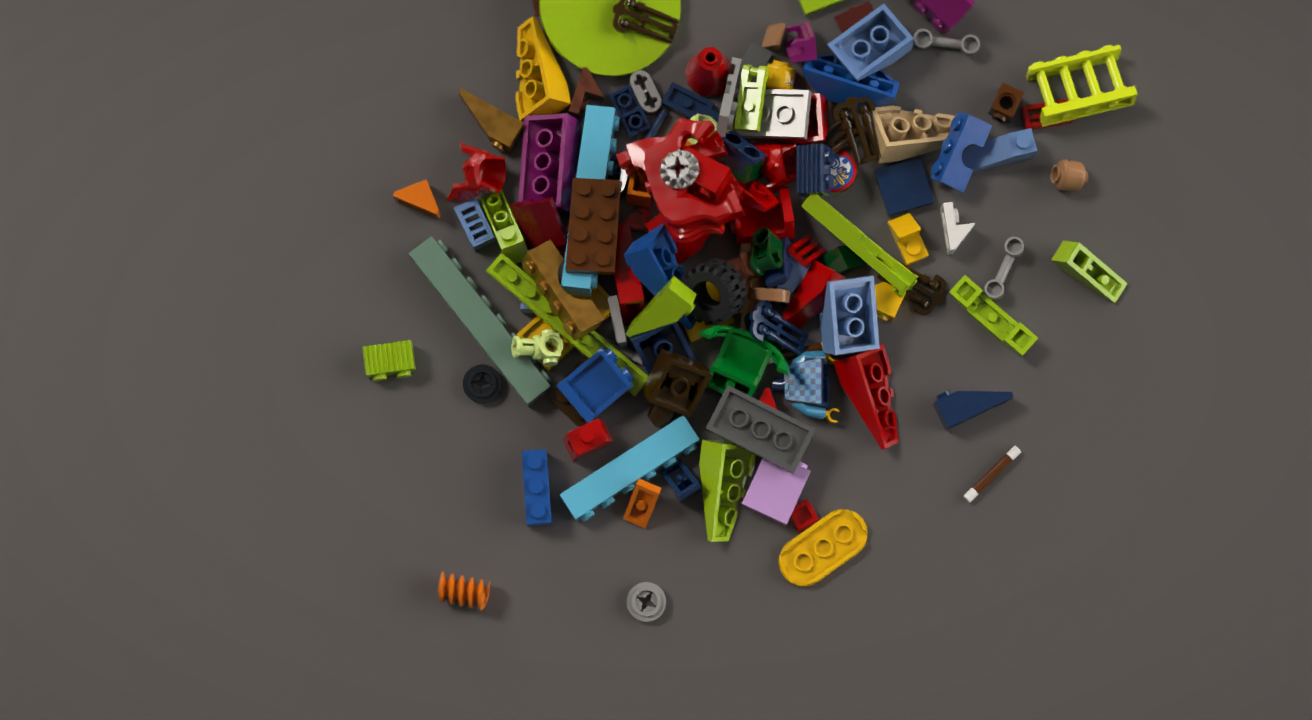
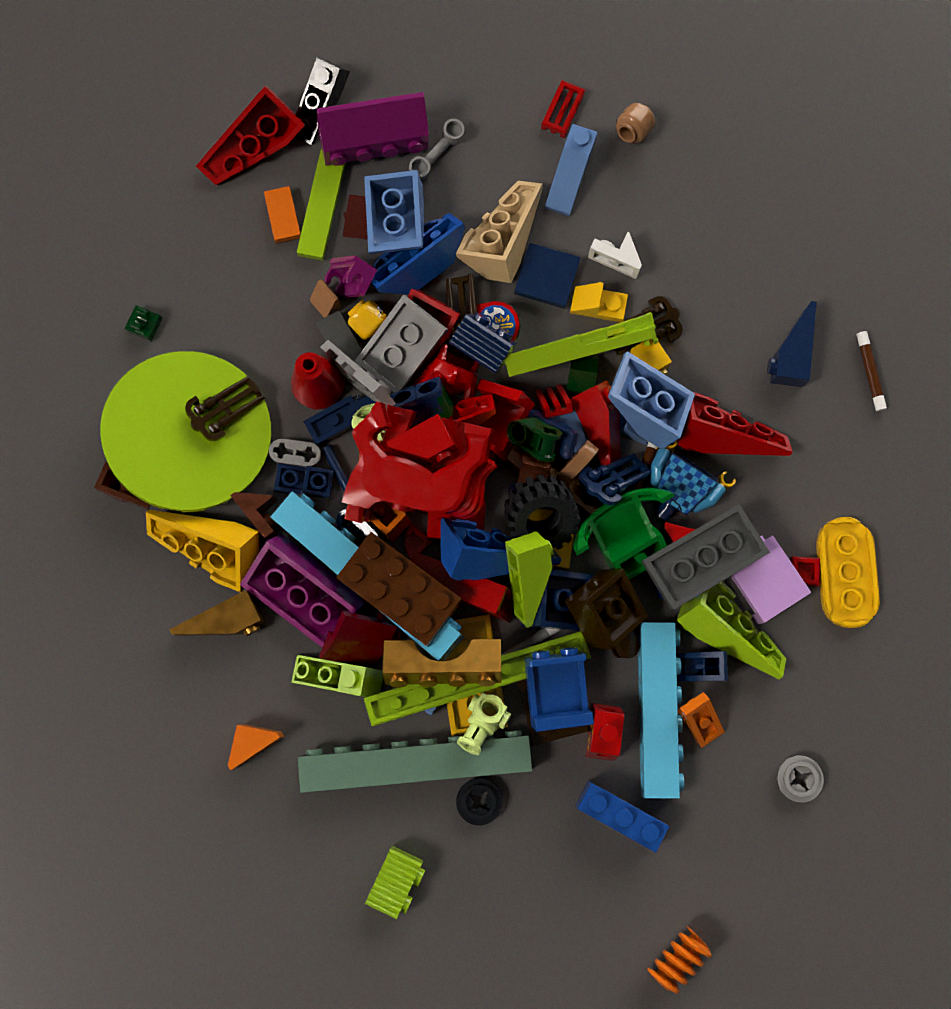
camera: 55 degrees left, 0 degrees up
red helmet [446,142,506,202] -> none
medium blue slope [454,198,496,251] -> none
light grey tile [608,295,627,349] -> none
light grey gear [659,149,699,189] -> none
lime plate [734,65,769,132] -> none
dark brown piece [833,97,881,166] -> none
blue arch [930,112,992,192] -> none
lime slope [949,275,1038,356] -> none
light grey bar [985,237,1024,300] -> none
reddish brown brick [988,83,1024,123] -> none
neon yellow fence [1026,45,1138,127] -> none
lime slope [1051,240,1128,303] -> none

